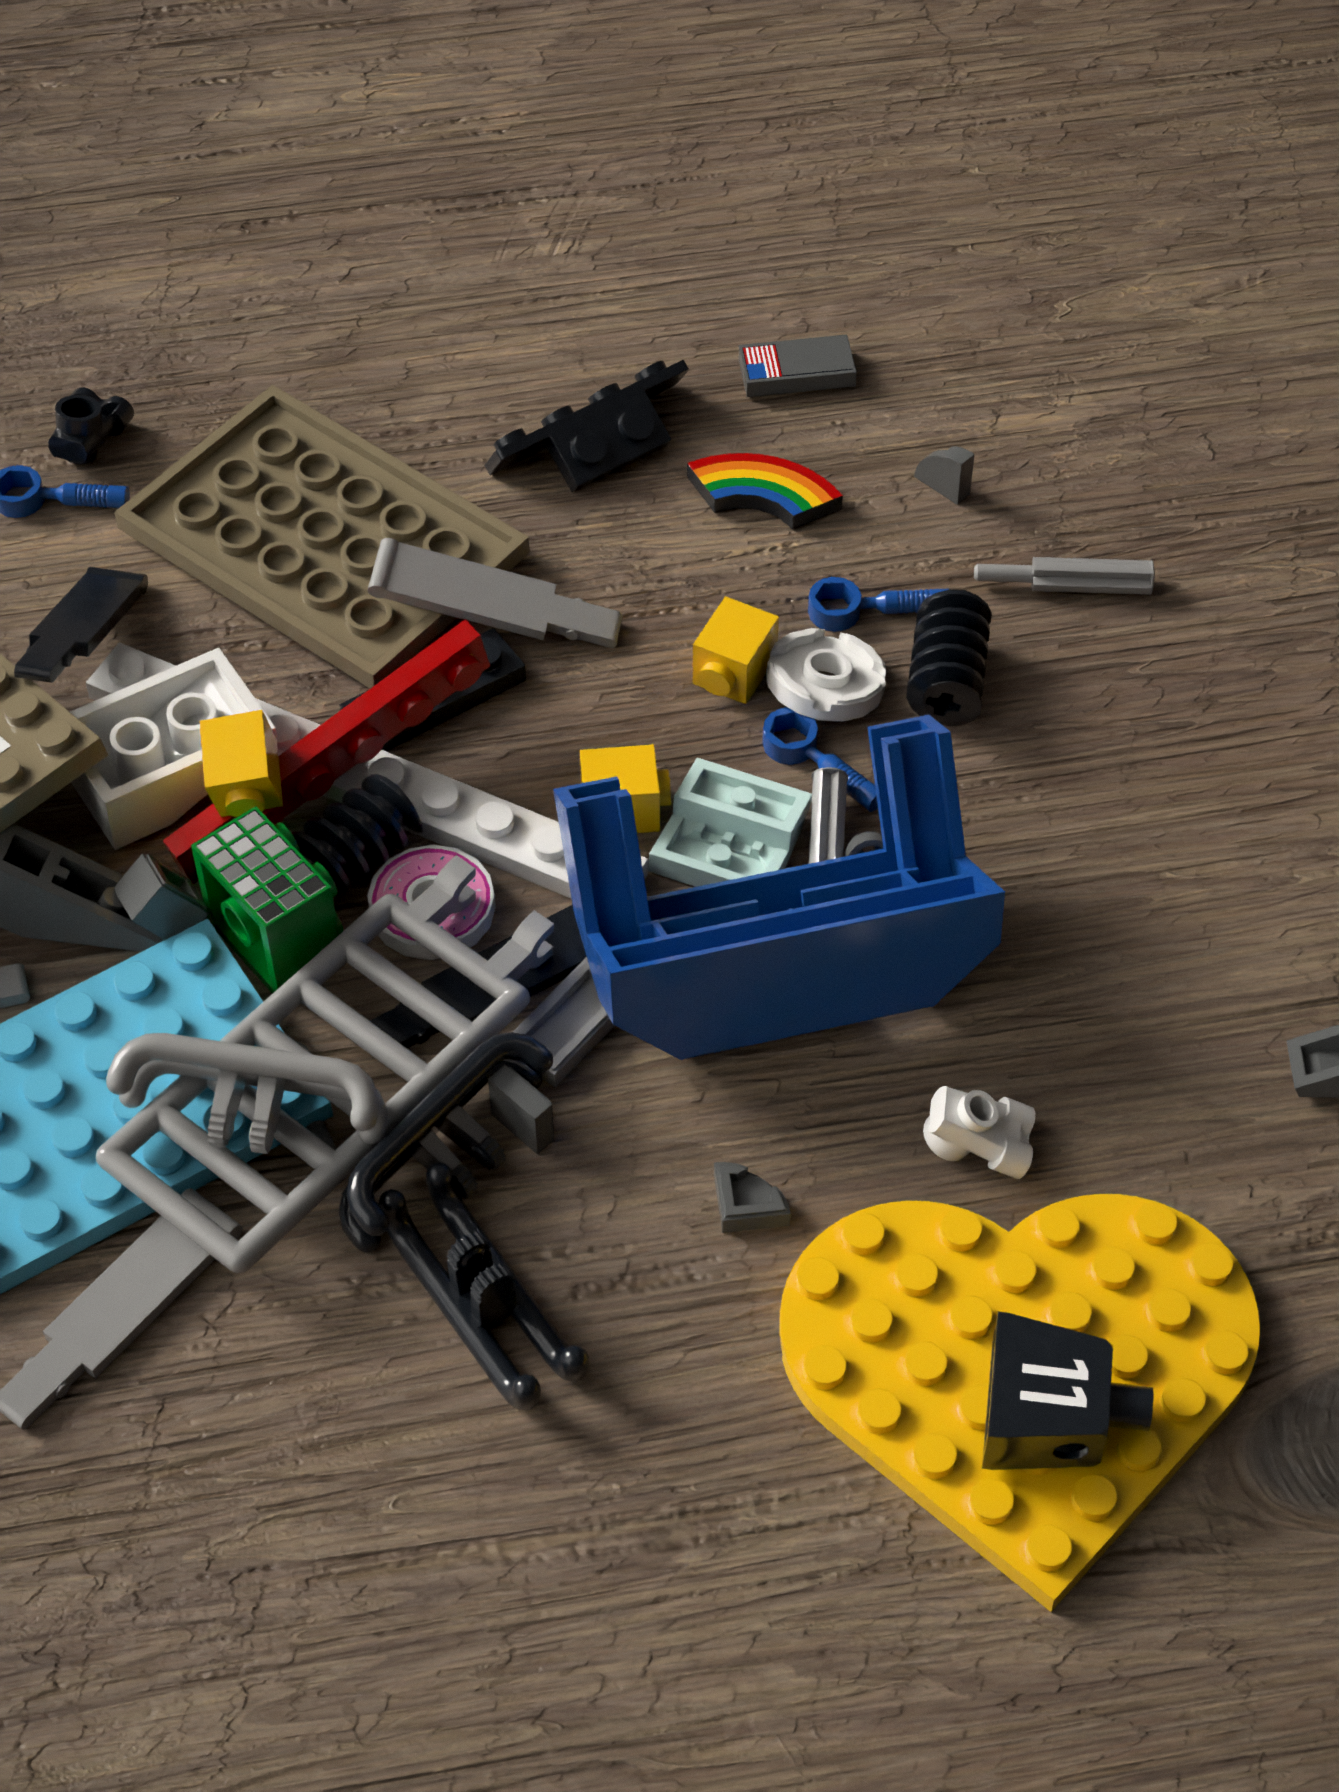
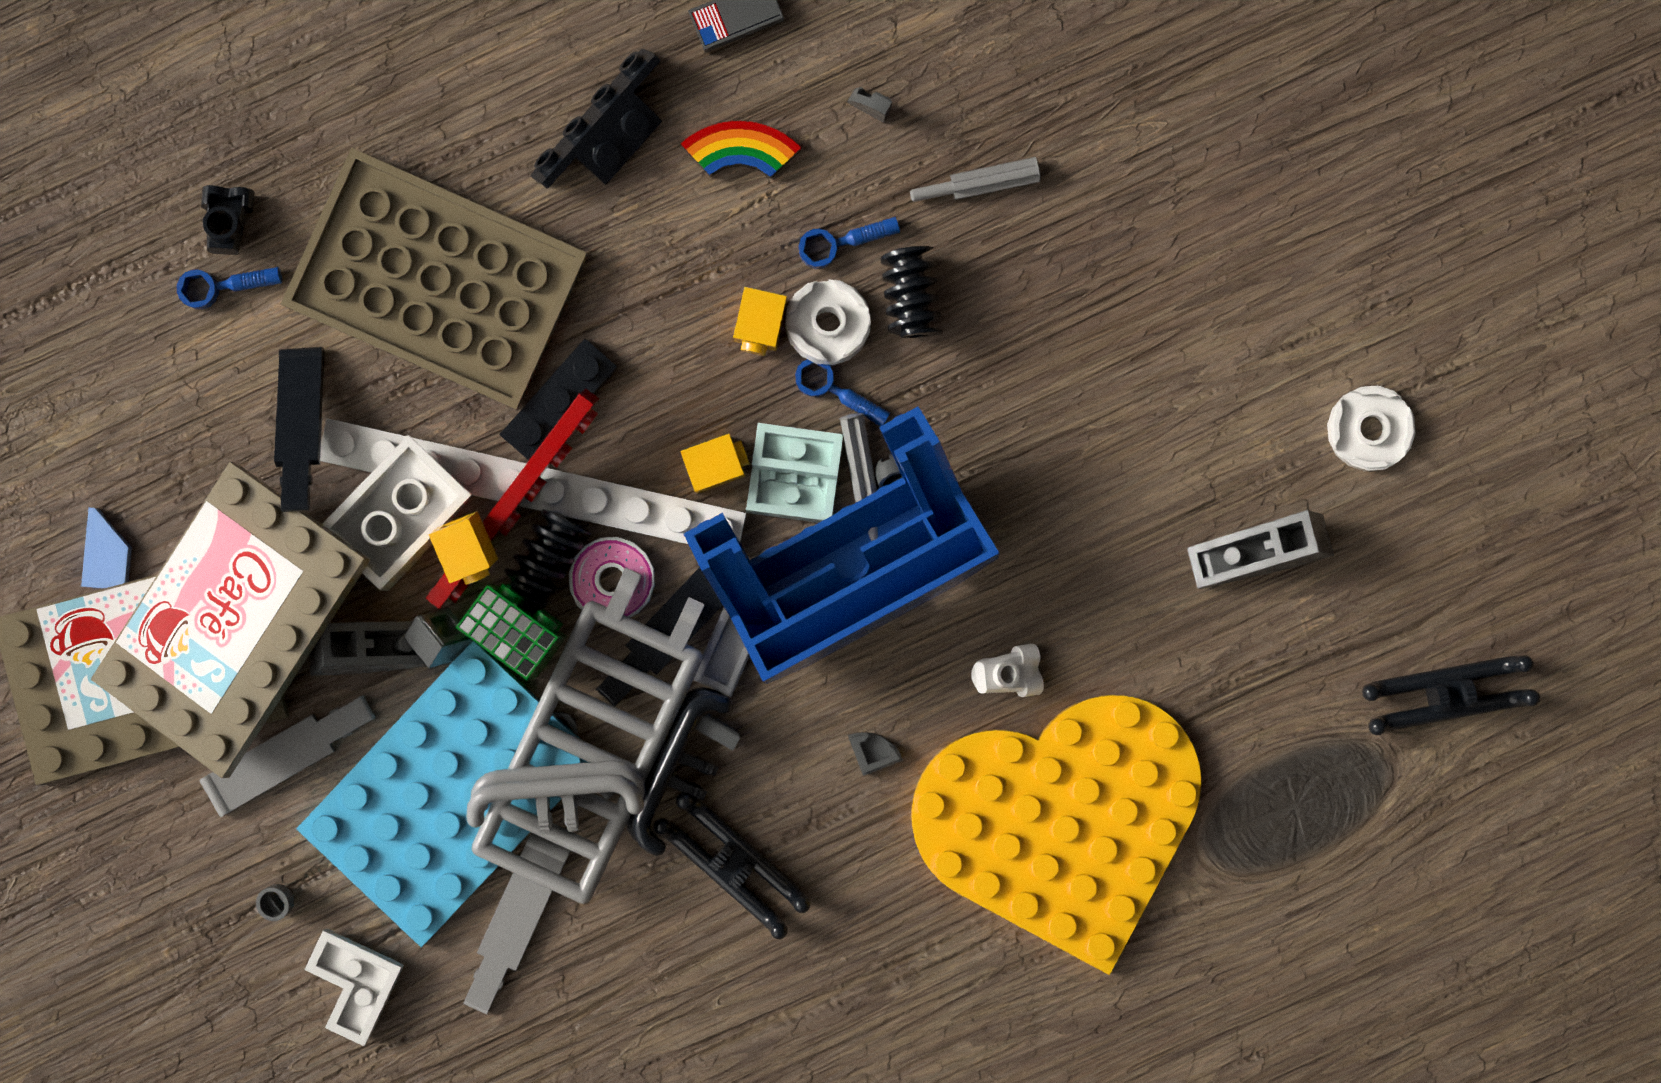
camera: 15 degrees left, 35 degrees up
light grey piece [368,538,623,648] -> none
black torso [982,1311,1154,1470] -> none

